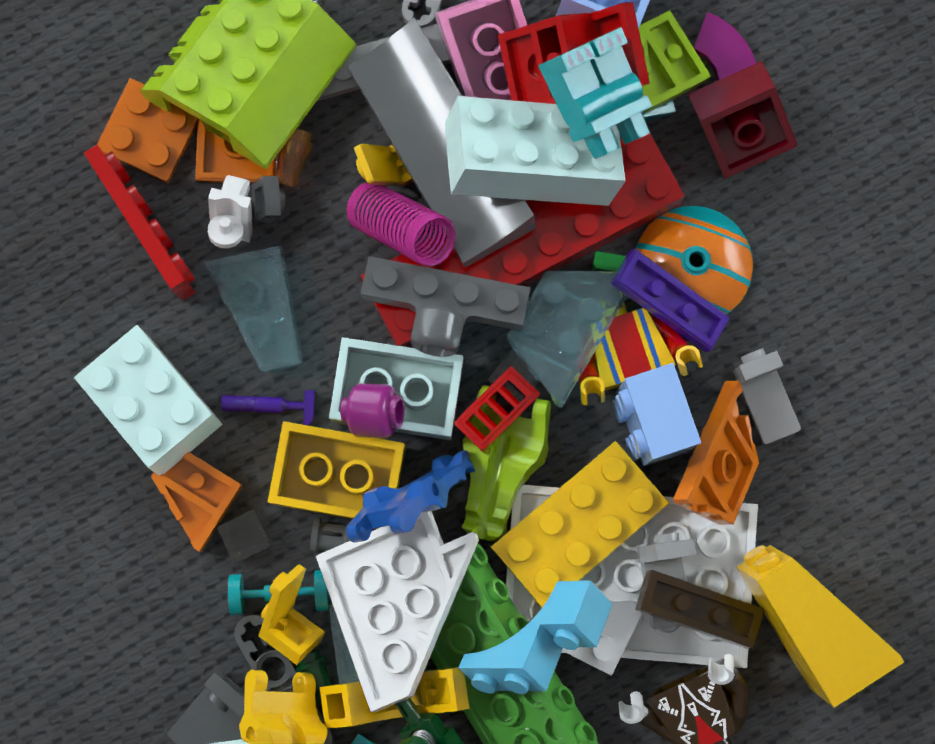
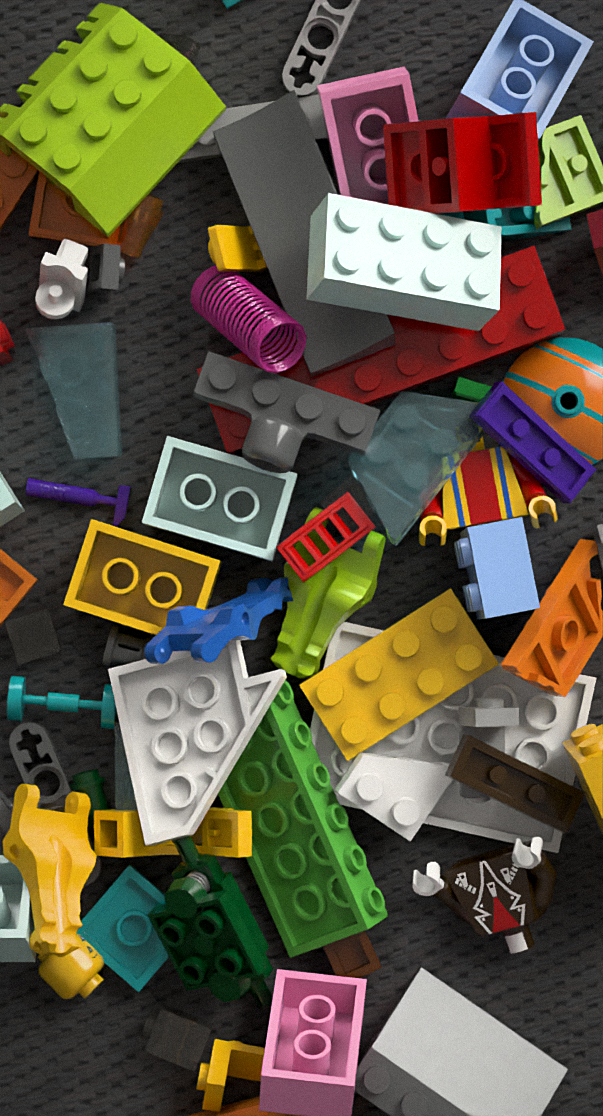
camera: 10 degrees right, 5 degrees up
yellow bracket [259,564,325,665] -> none
magenta head [340,383,405,438] -> none
medium azure arch [459,581,613,694] -> none
teal hips [538,27,652,159] -> none

